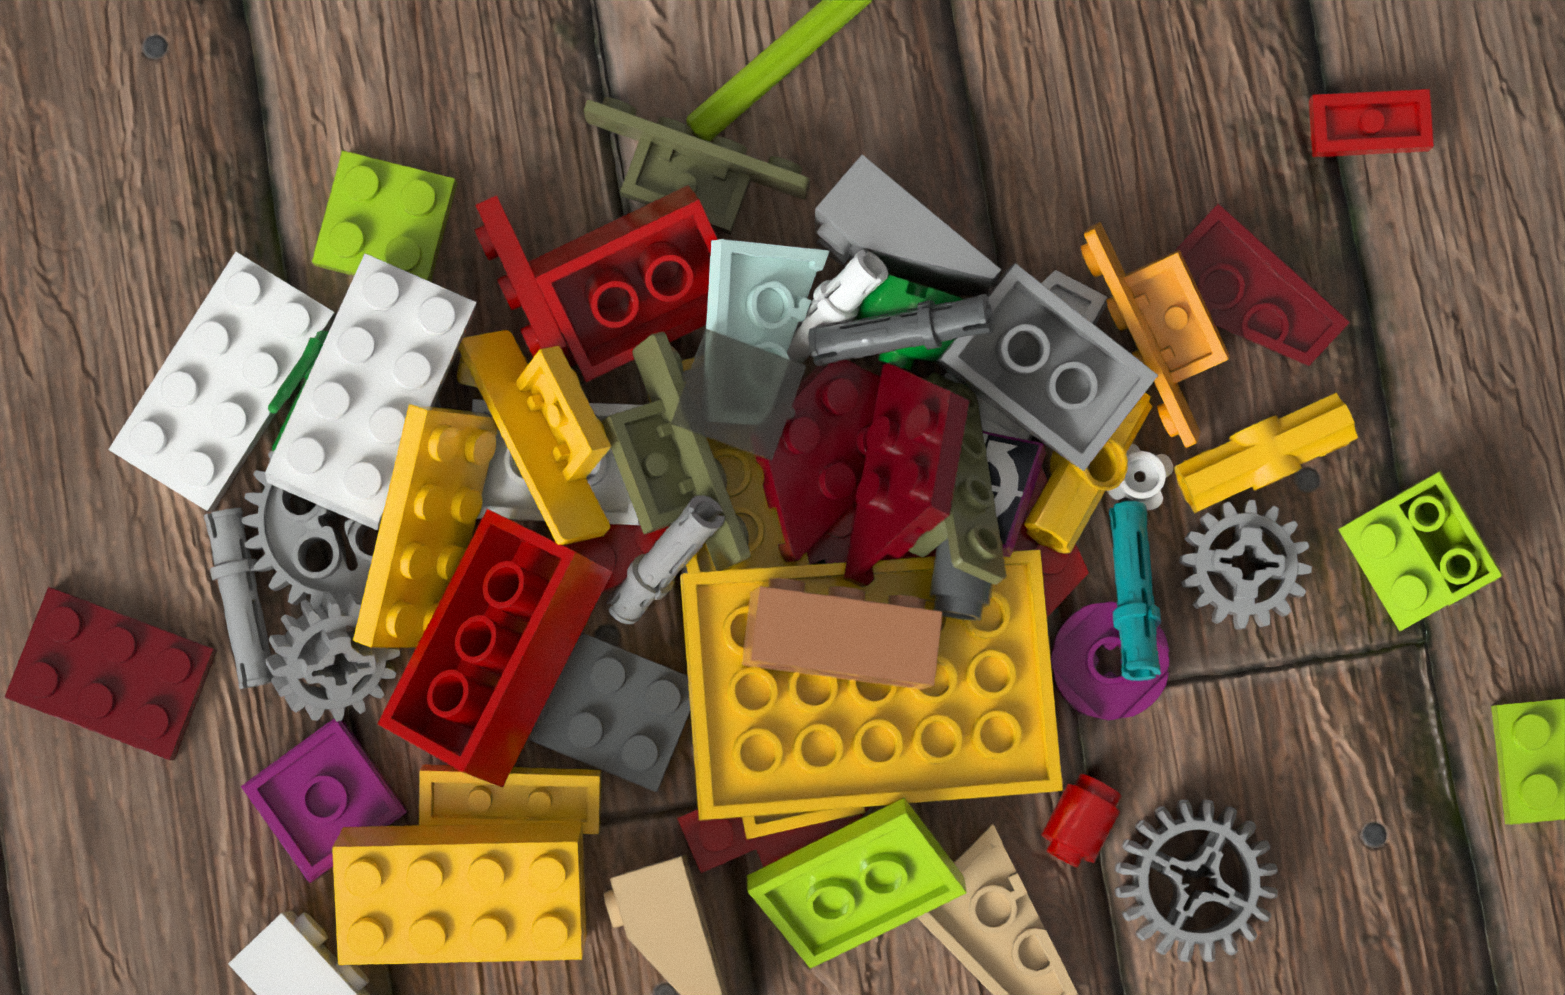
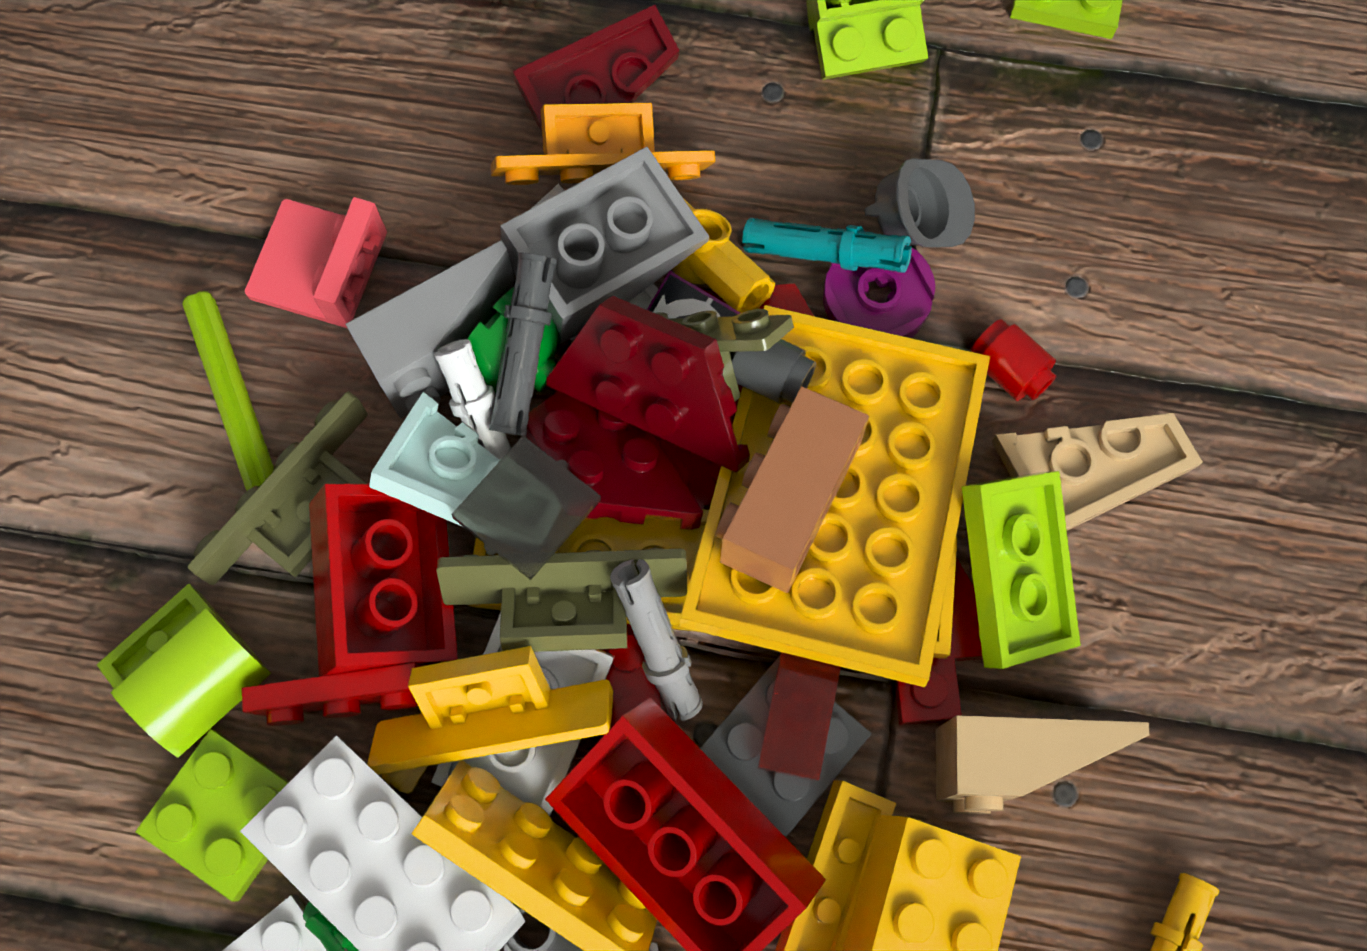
camera: 75 degrees left, 10 degrees down
white plate [1107,444,1173,510] -> none
light grey gear [1114,799,1278,962] -> none
yellow piece [1173,393,1358,513] -> none
light grey gear [1179,500,1312,630] -> none
none -> lime brick [96,584,271,758]
none -> coral bracket [245,197,387,329]
none -> clear red plate [757,652,841,782]
none -> dark grey piece [864,158,975,248]

